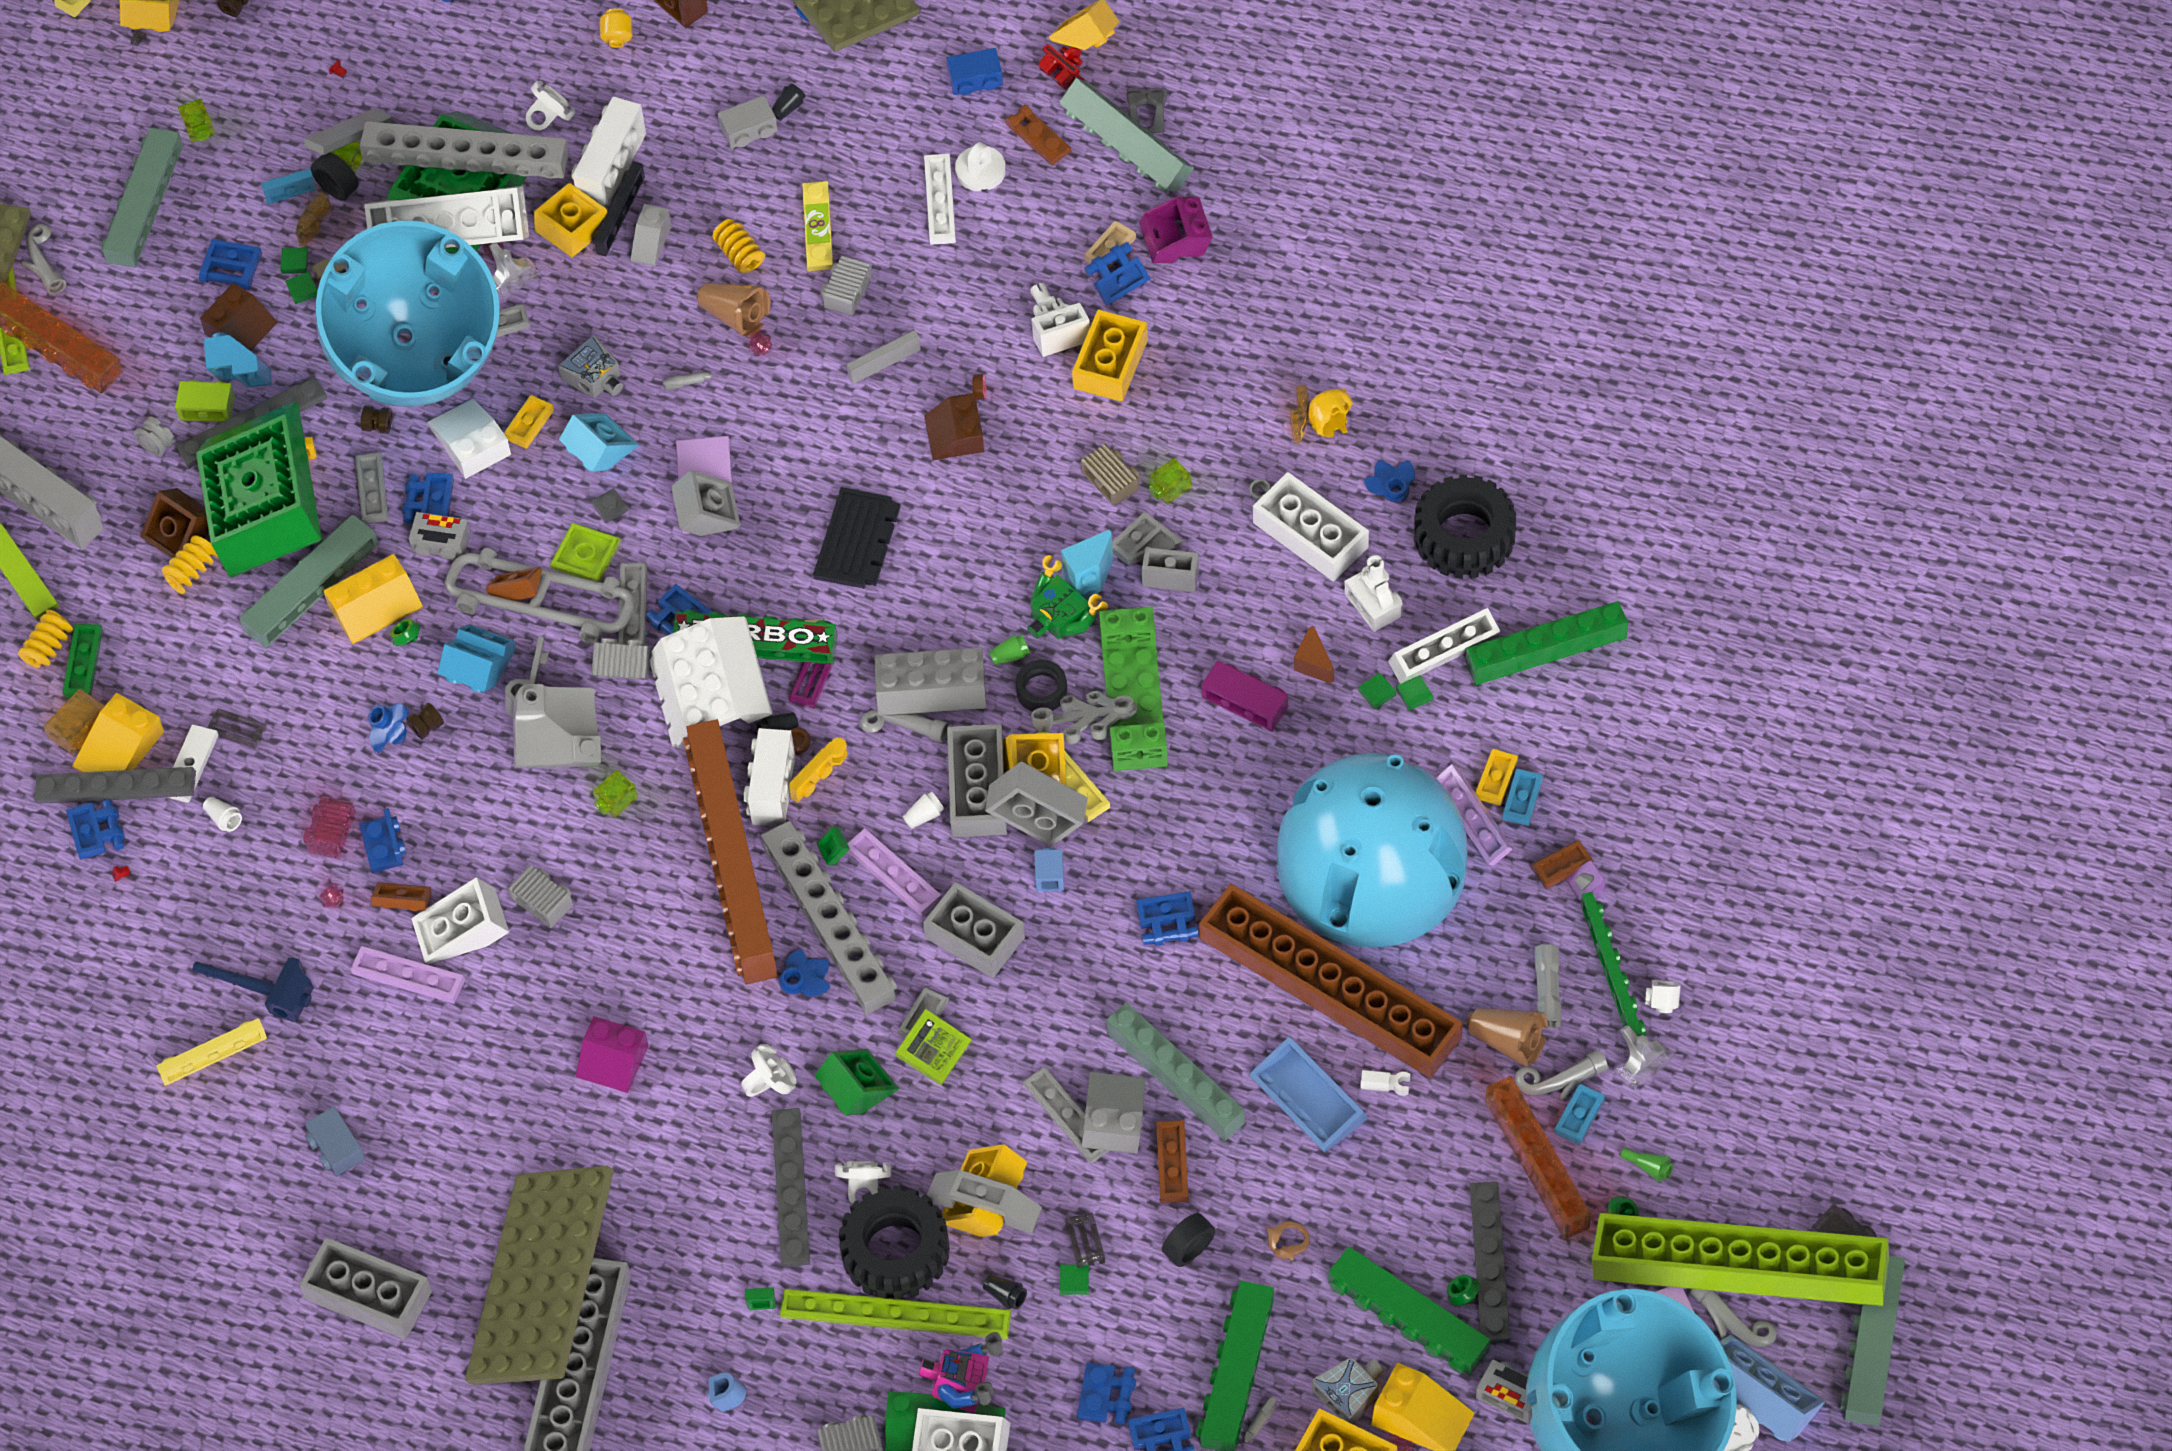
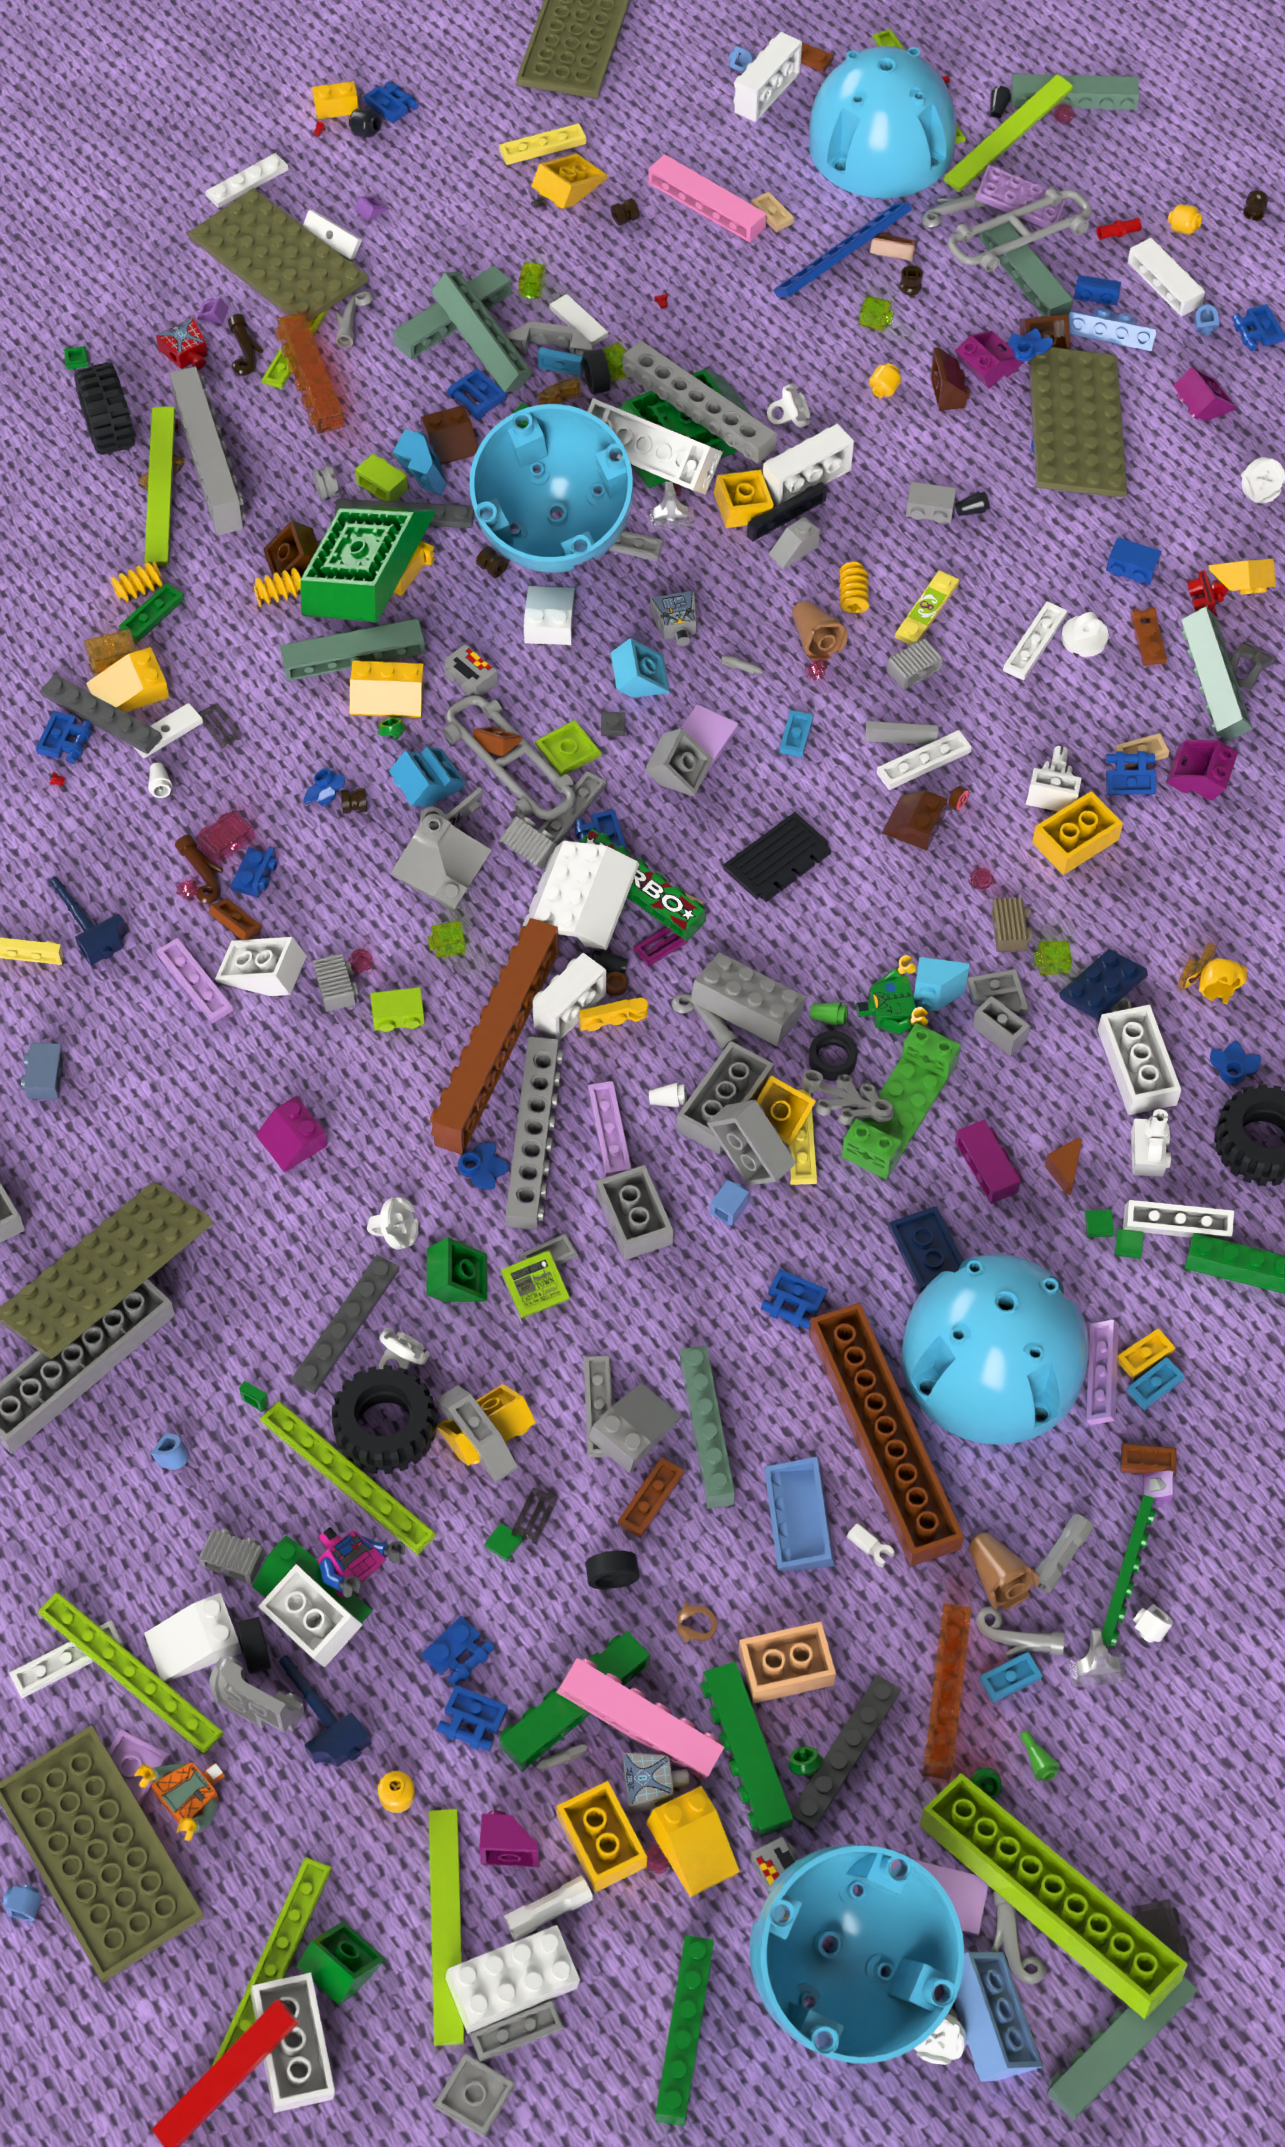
camera: 30 degrees right, 0 degrees up
light grey tile [305,108,393,155] -> none
light grey tile [355,452,389,524] -> none
blue plate [402,473,454,524] -> none
yellow plate [504,395,554,449] -> none
green tile [816,827,850,865] -> none
black cone [983,1274,1027,1309] -> none
none -> reddish brown plant [175,835,223,904]
none -> clear pink plate [349,949,373,973]
none -> lime brick [370,987,425,1032]
none -> sand green brick [431,271,533,392]
none -> light grey slope [505,321,593,356]
none -> white tile [550,294,608,346]
none -> bright pink brick [556,1658,724,1781]
none -> light nougat brick [738,1622,836,1704]
none -> dark azure plate [779,710,814,758]
none -> white plate [877,730,972,790]
none -> dark blue plate [888,1206,963,1293]
none -> clear pink plate [970,868,994,890]
none -> dark blue plate [1059,949,1148,1020]

